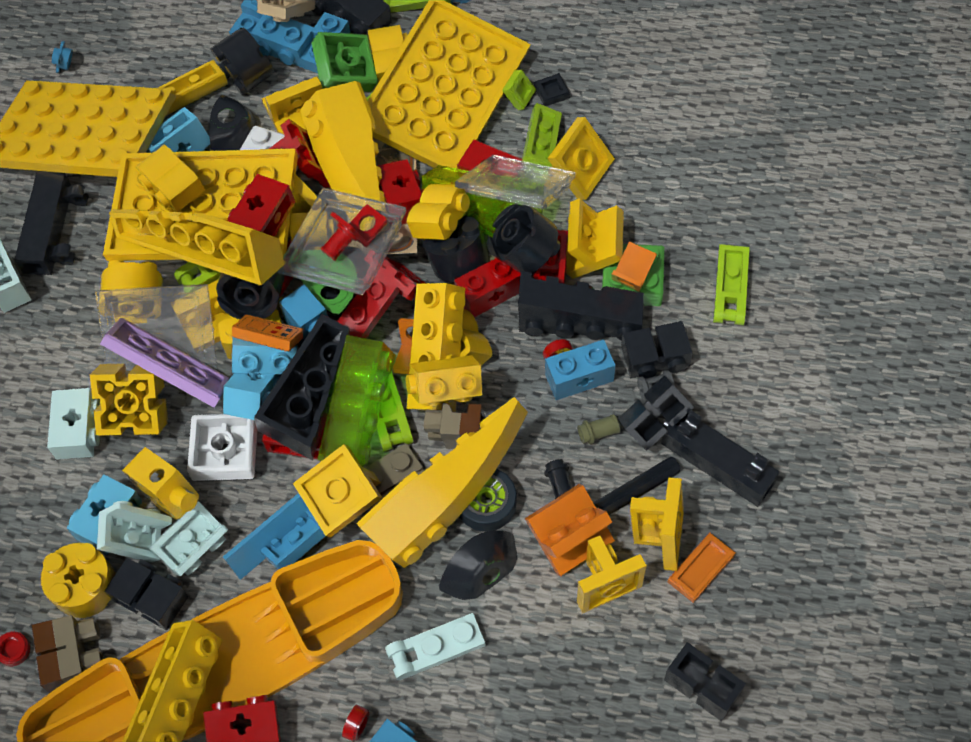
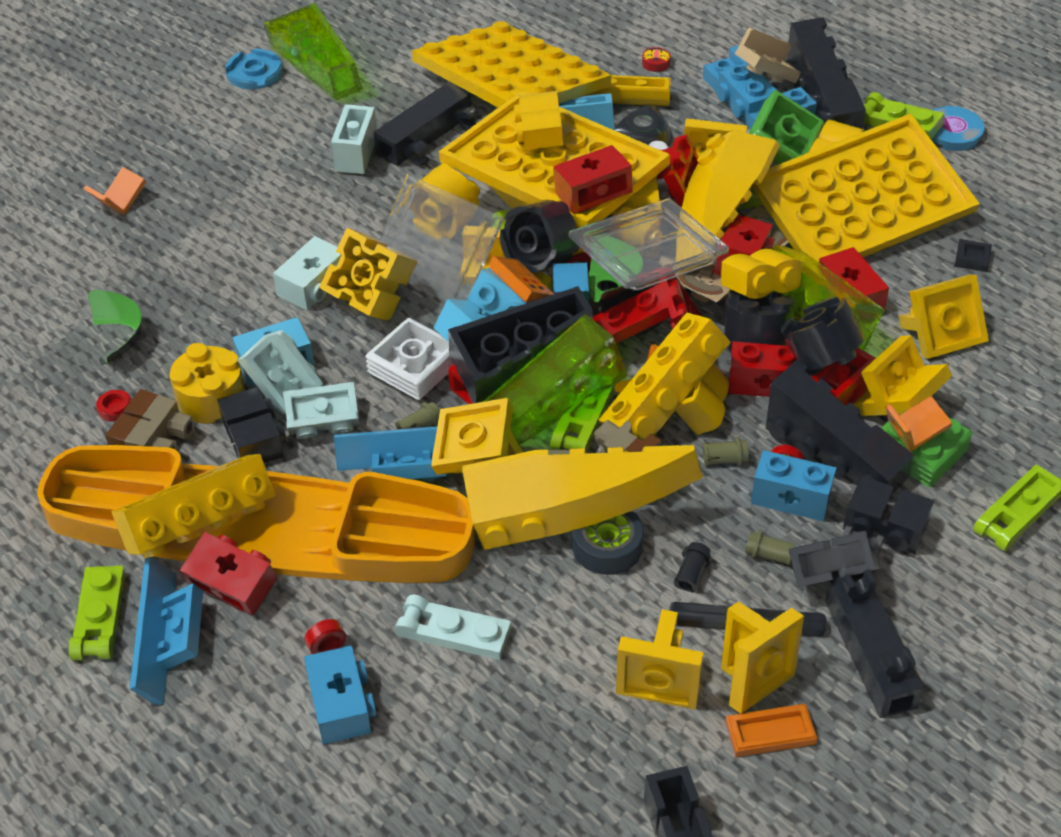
camera: 35 degrees right, 15 degrees down
dark azure plate [51,41,73,74] -> none
lavender tile [100,318,229,407] -> none
yellow wedge [109,209,284,285] -> none
yellow torso [122,447,199,520] -> none
black brick [210,27,274,95] -> none
red bracket [320,204,388,262] -> none
yellow brick [406,355,482,406] -> none
black piece [439,530,517,600] -> none
clear piece [455,155,576,209] -> none
lime tile [502,69,536,110] -> none
lime plate [521,103,562,173] -> none
orange bracket [525,484,615,576] -> none
none -> olive pin [395,402,440,430]
none -> tile [642,47,671,72]
none -> olive pin [702,437,749,466]

